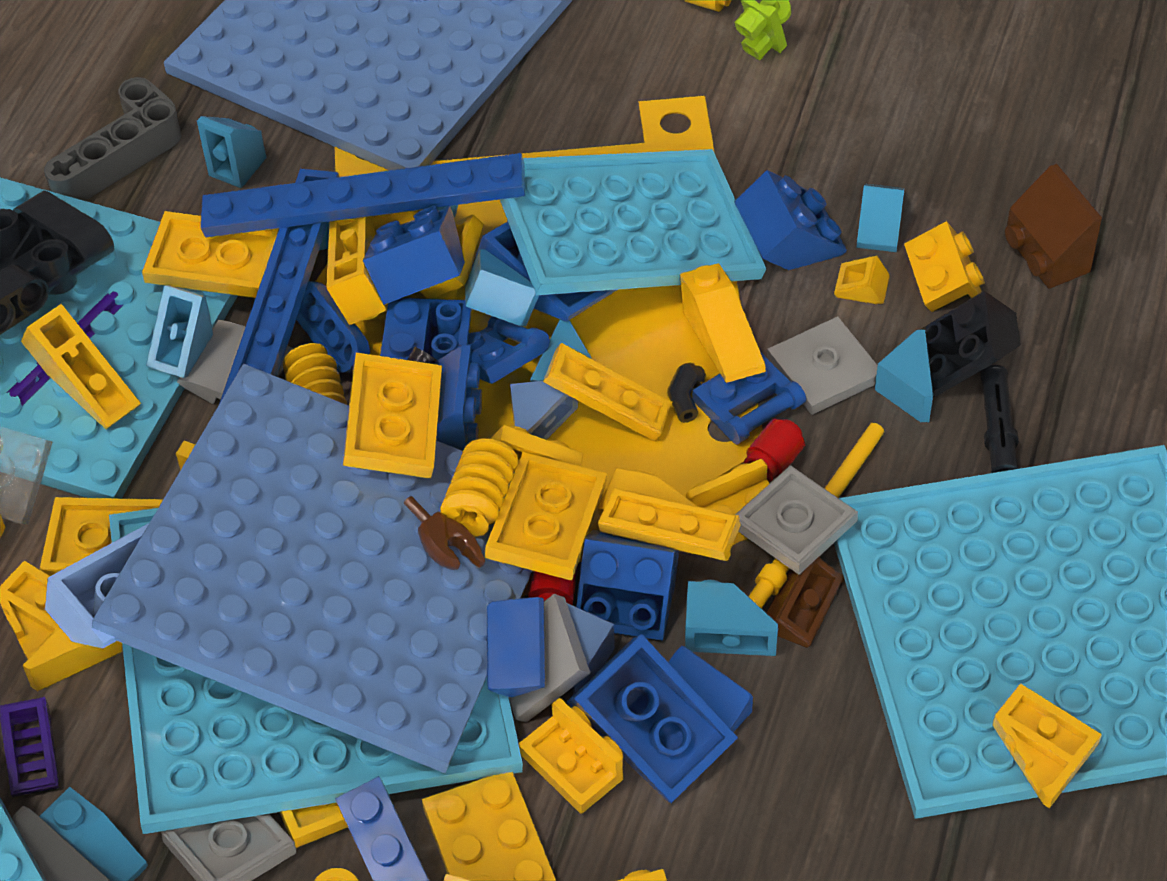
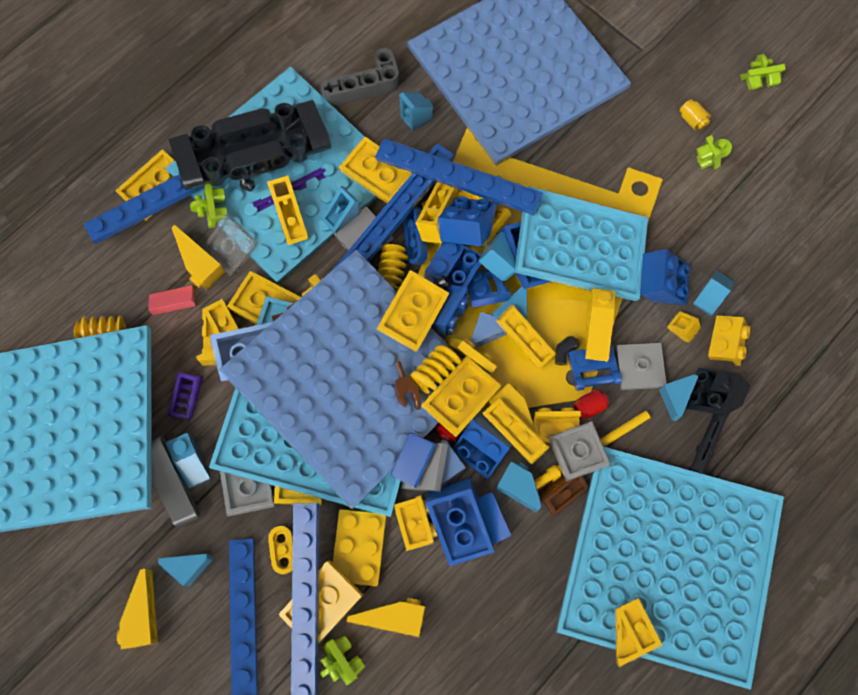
camera: 25 degrees right, 20 degrees up
reddish brown slope [1005,163,1102,289] -> none

